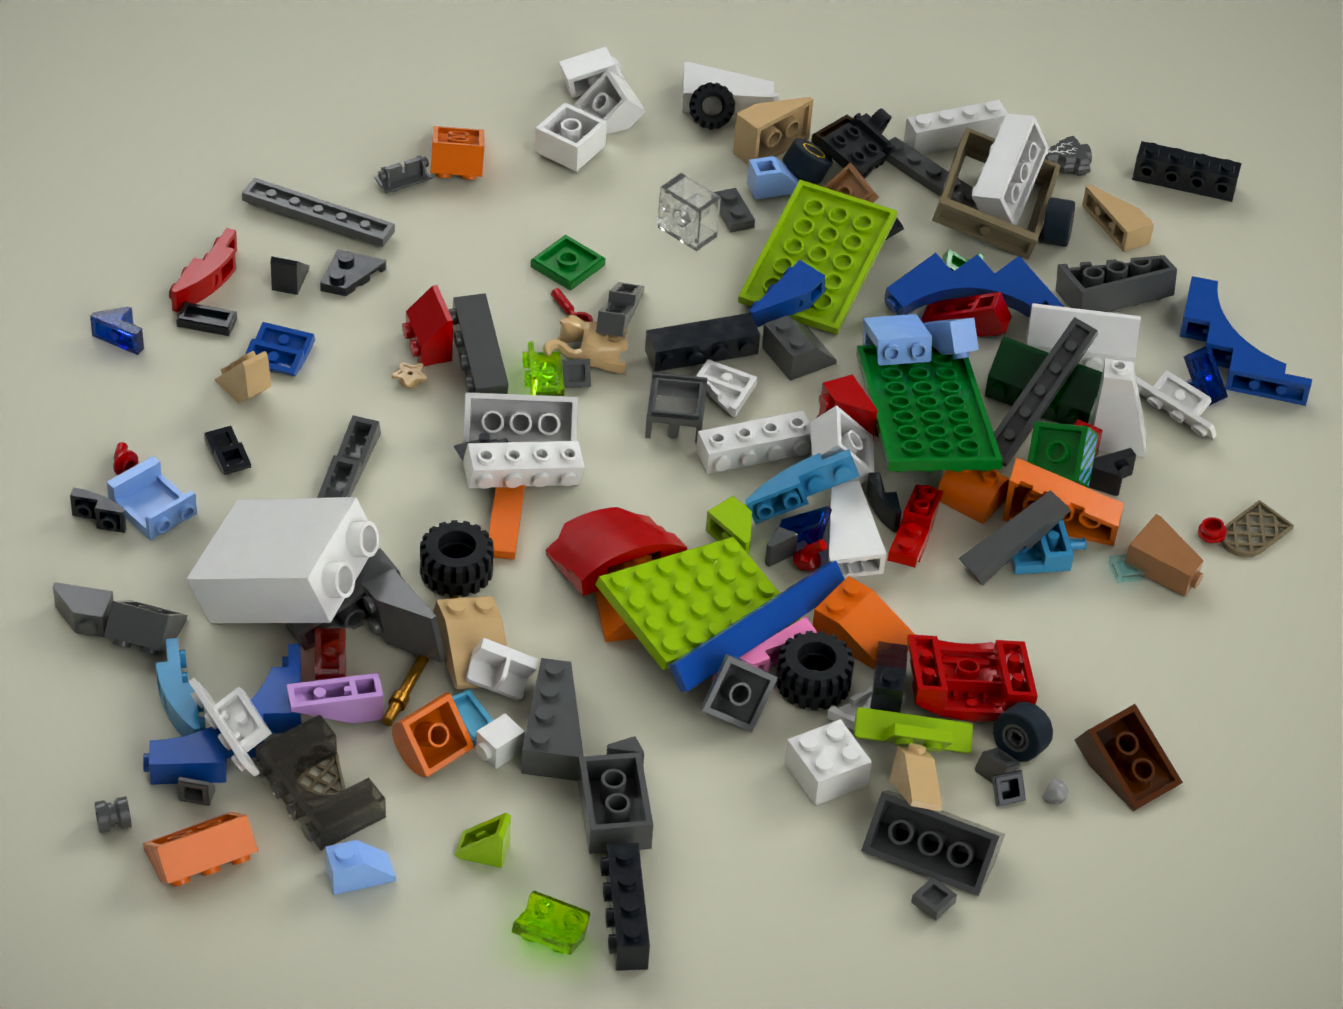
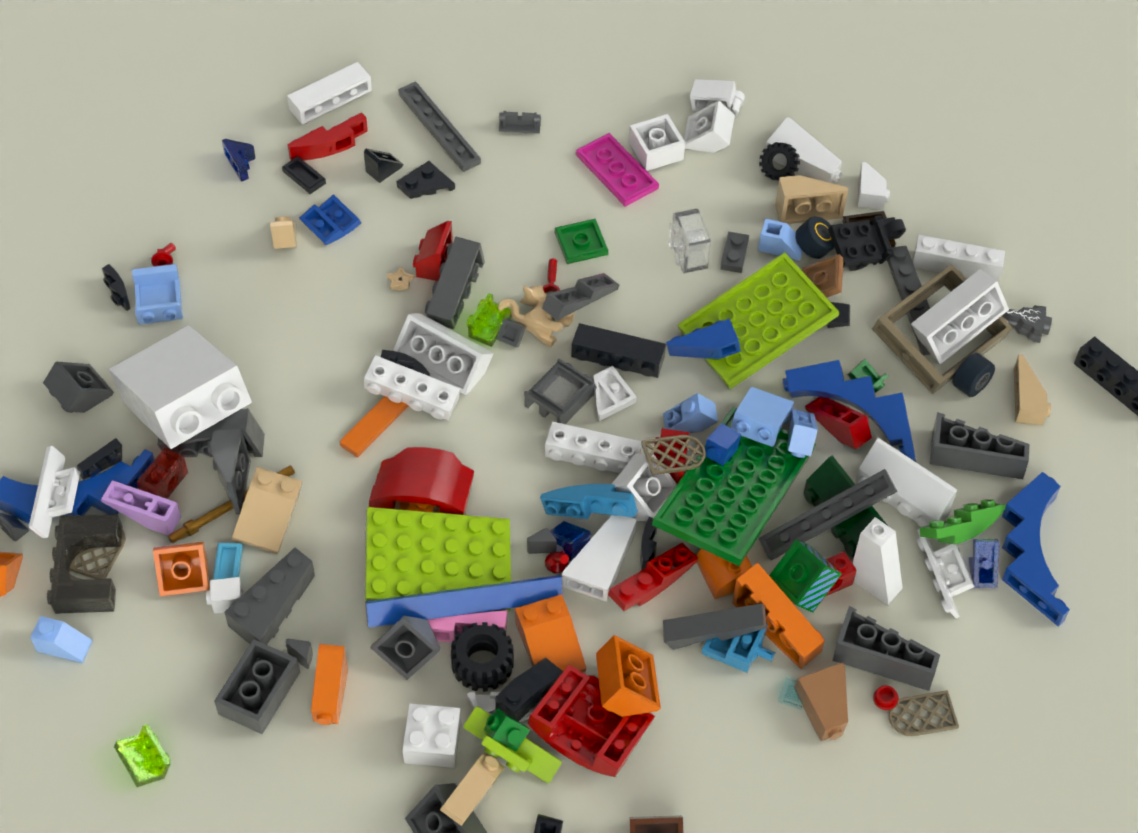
camera: 35 degrees right, 10 degrees up
slope [53,582,114,638] -> none
dark azure slope [156,638,206,736] -> none
black slope [204,425,251,475] -> none
dark grey slope [317,415,381,498] -> none
black tyre [420,520,494,597] -> none
orange slope [430,126,484,180] -> none
lime slope [454,812,511,868] -> none
white panel [466,638,539,701] -> none
black brick [600,843,650,971] -> none
lime slope [706,496,752,555] -> none
dark grey slope [762,316,837,381] -> none
dark grey slope [975,747,1021,784] -> none
black wheel [993,702,1053,762] -> none
black slope [1089,448,1136,496] -> none
none -> black wing [77,438,122,480]
none -> white brick [287,62,372,125]
none -> orange slope [311,644,348,725]
none -> green bracket [484,708,530,751]
none -> dark pink tile [576,133,659,207]
none -> orange slope [596,635,661,717]
none -> dark tan window [641,435,706,475]
none -> light blue slope [663,393,718,433]
none -> blue brick [705,423,741,466]
none -> dark grey wedge [832,606,940,691]
none -> white slope [858,162,890,210]
none -> bright green slope [920,499,1005,544]

